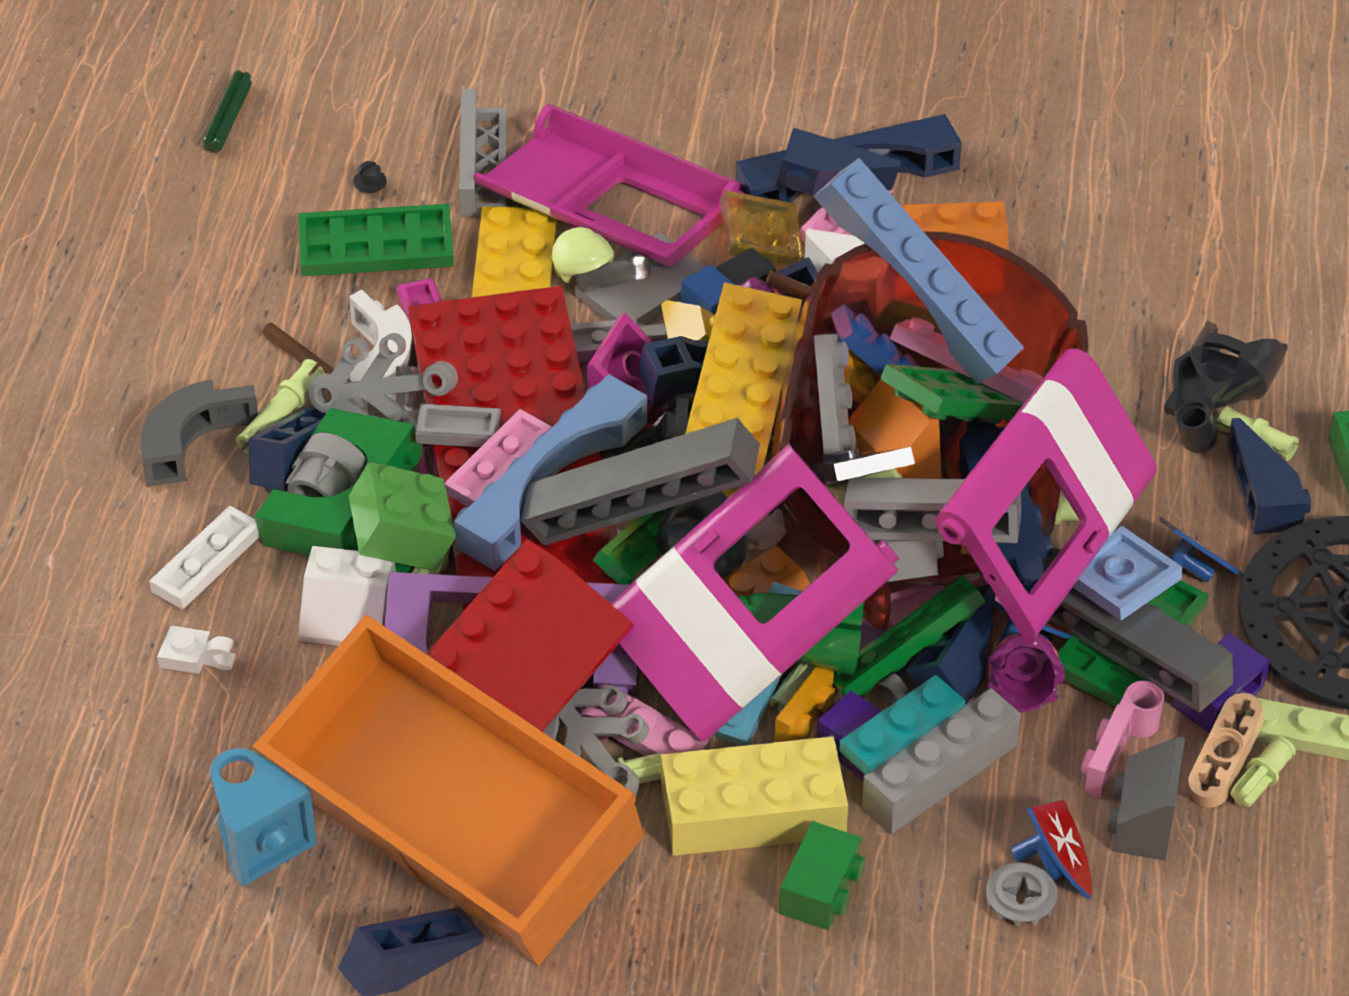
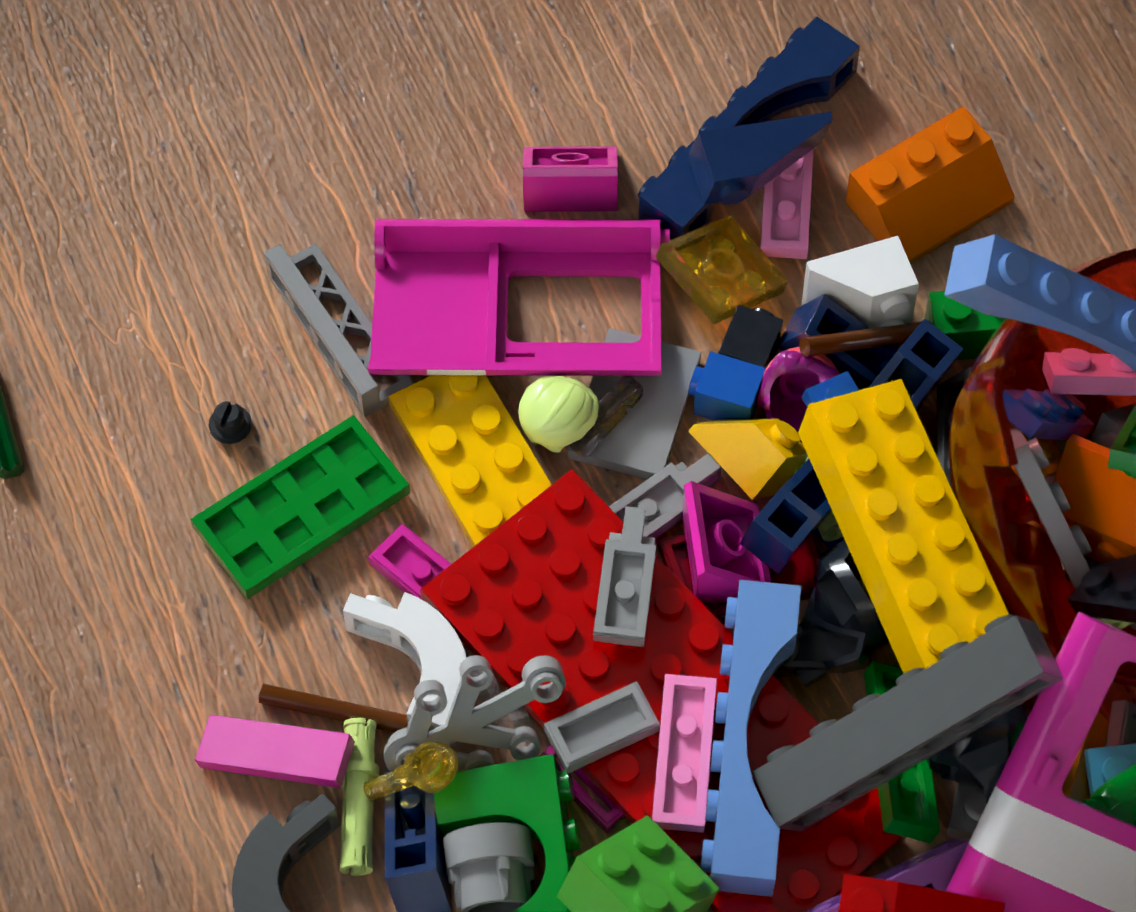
camera: 30 degrees left, 15 degrees up
none -> tile [195,715,355,788]
none -> clear yellow plate [364,742,458,801]
none -> dark pink slope [523,146,618,212]
none -> light grey hinge [593,506,656,647]

